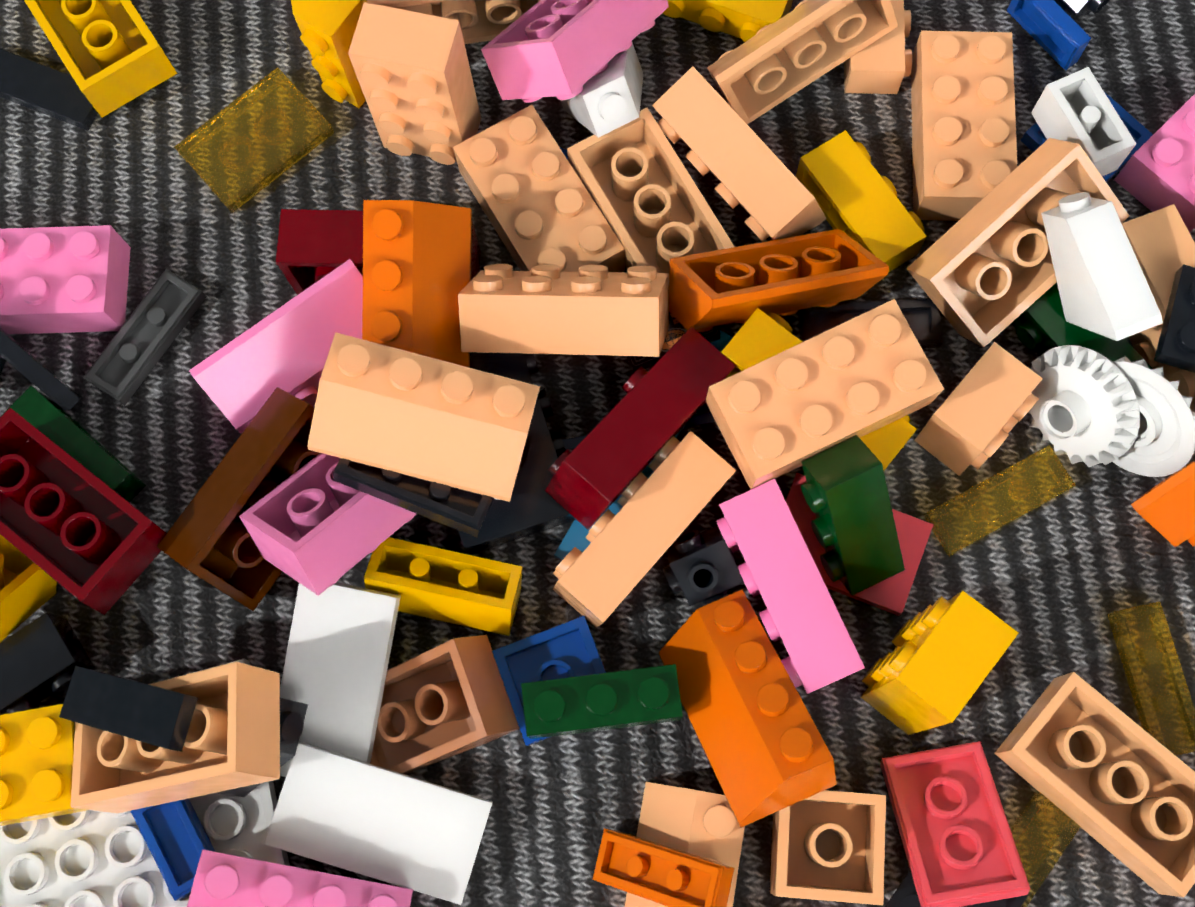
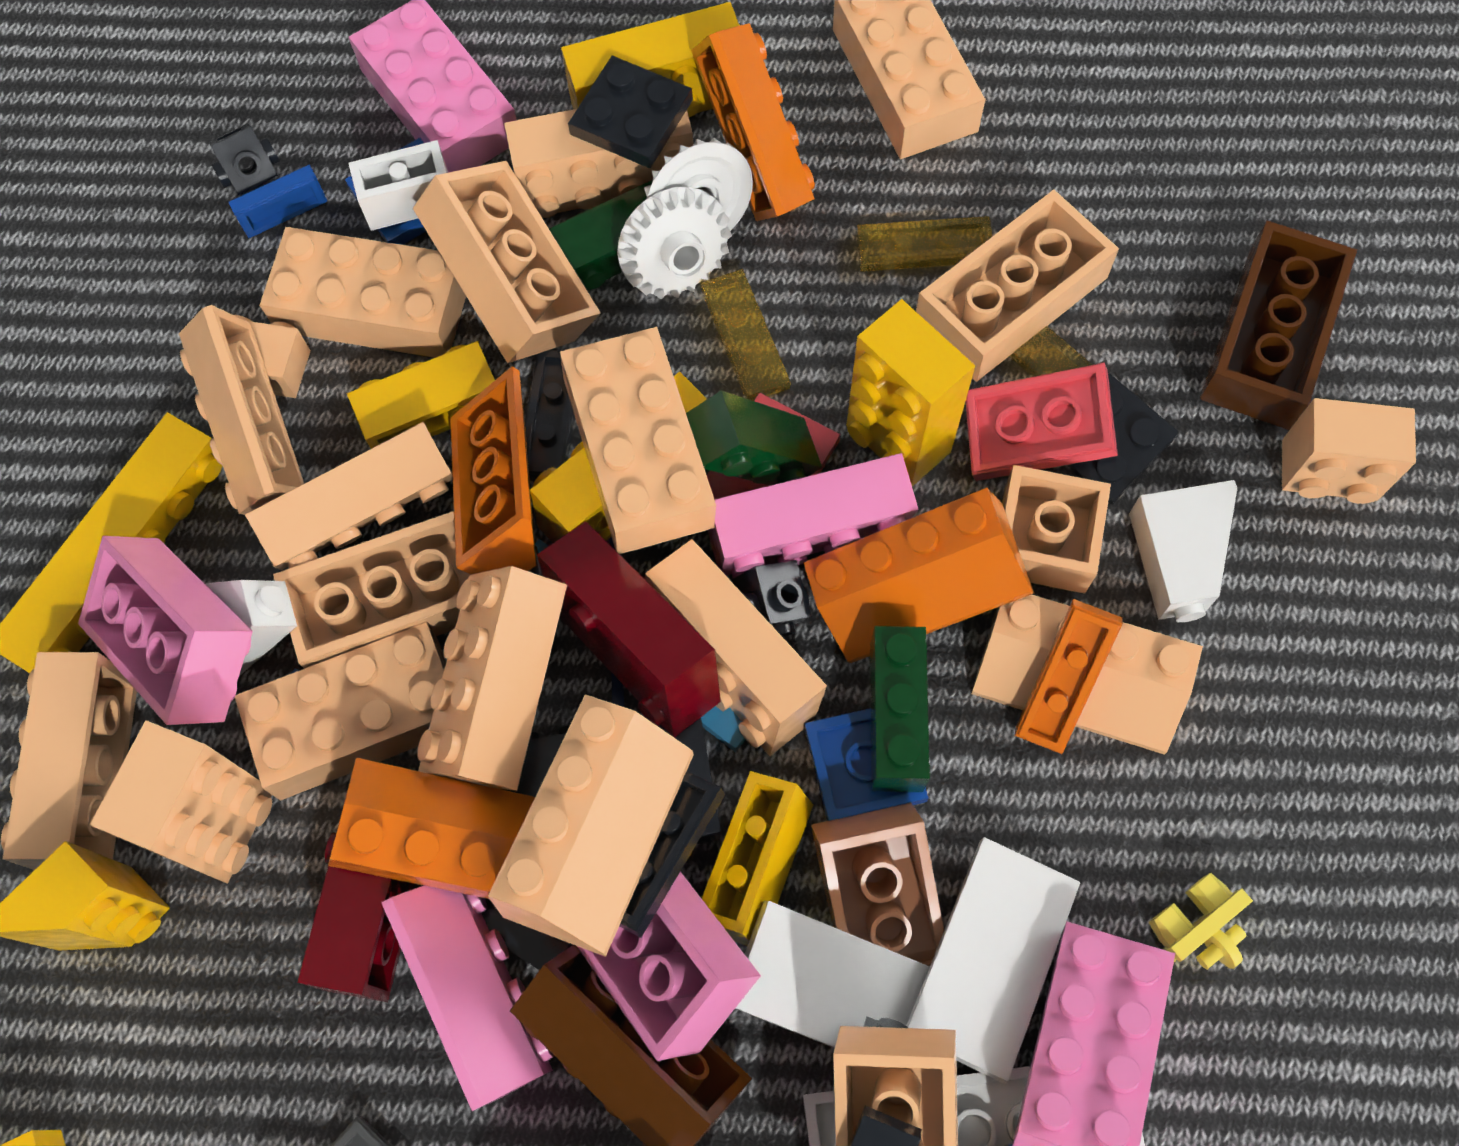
camera: 85 degrees left, 5 degrees down
clear yellow tile [174,67,335,213] -> none
light nougat brick [914,342,1043,476] -> none
white slope [1041,192,1163,341] -> none

